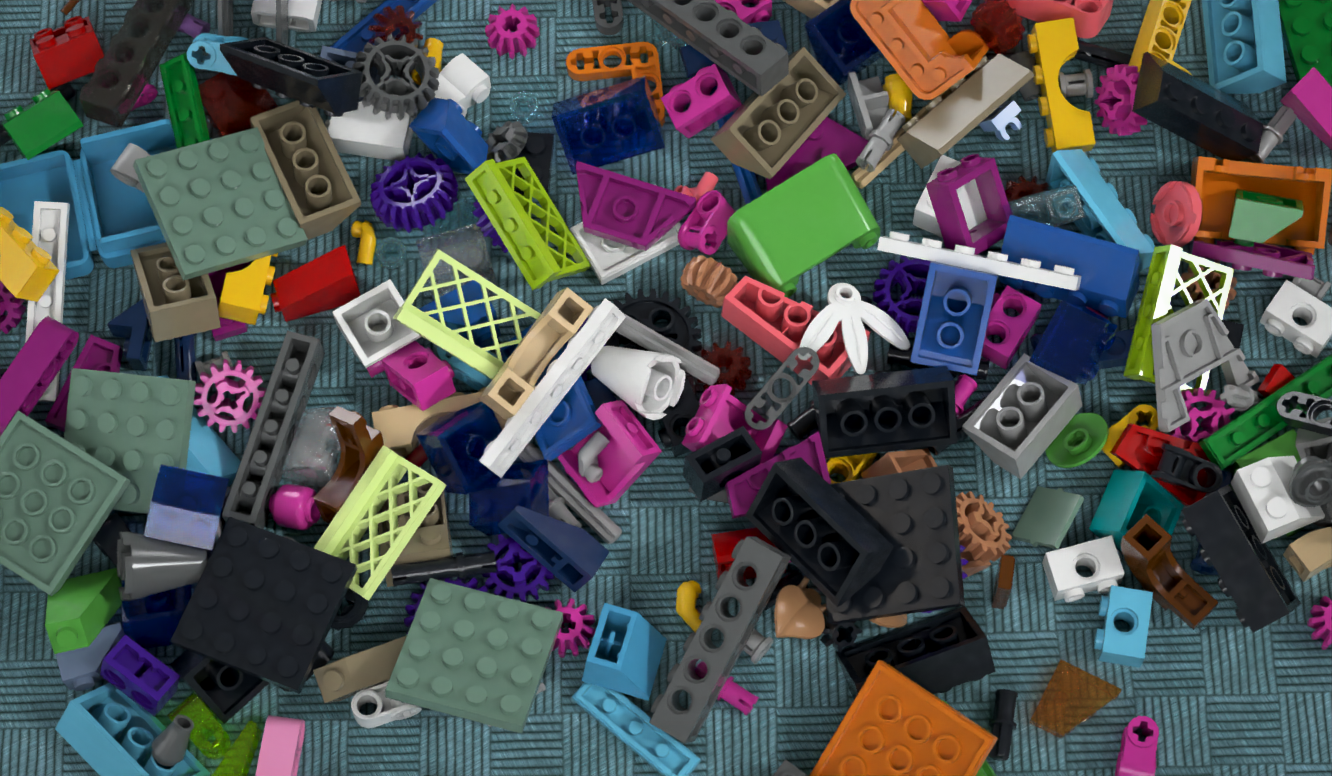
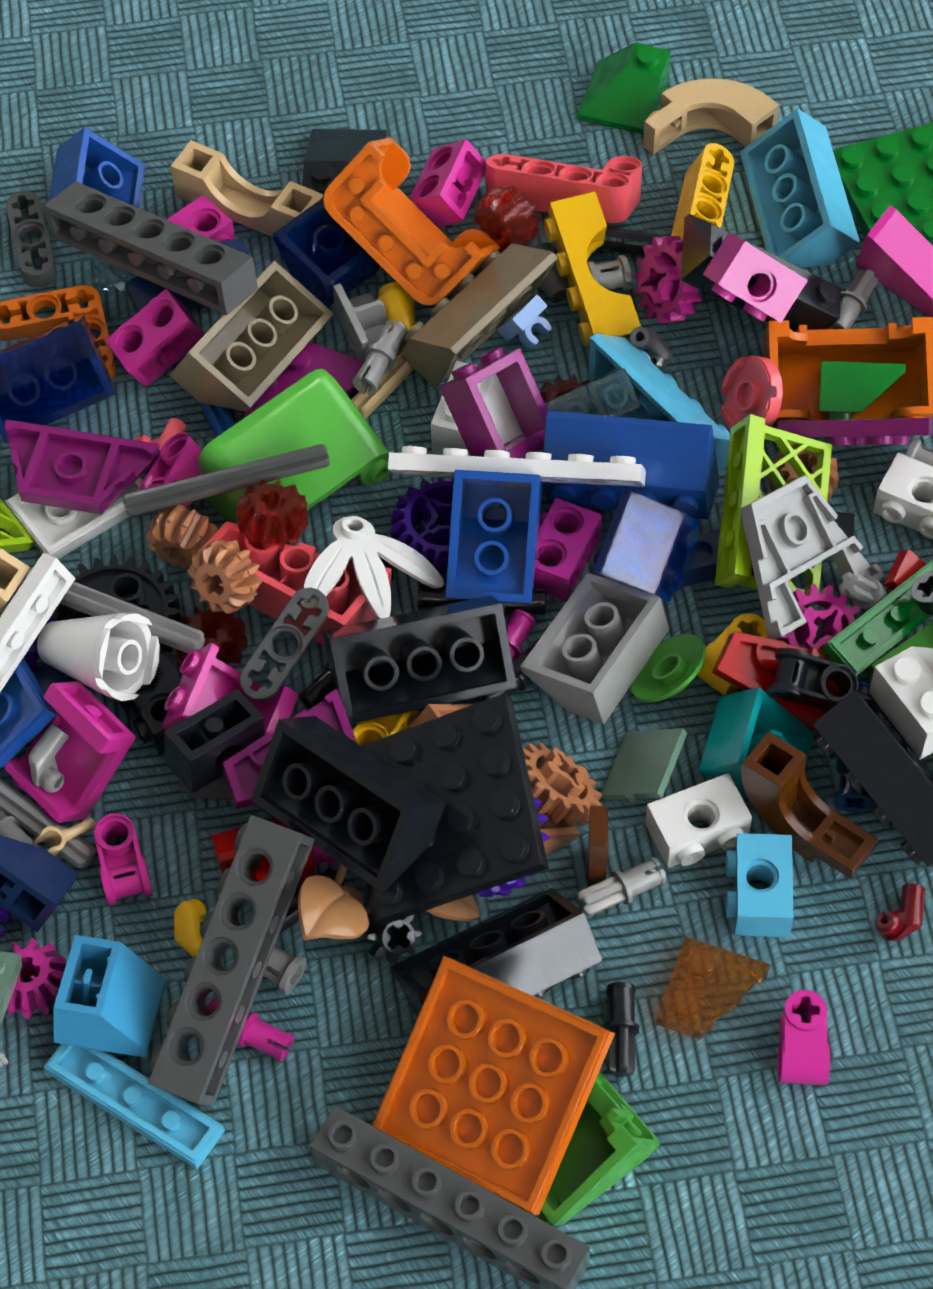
camera: 10 degrees left, 10 degrees down
none -> tan hand [32,818,96,857]
none -> dark pink piece [94,813,153,906]
none -> dark grey axle [123,444,330,517]
none -> nougat gear [186,539,263,614]
none -> clear red gear [236,479,308,550]
none -> light grey axle [576,857,666,916]
none -> flat silver arm [630,327,672,371]
none -> brick [703,232,808,323]
none -> dark red arm [875,883,925,941]

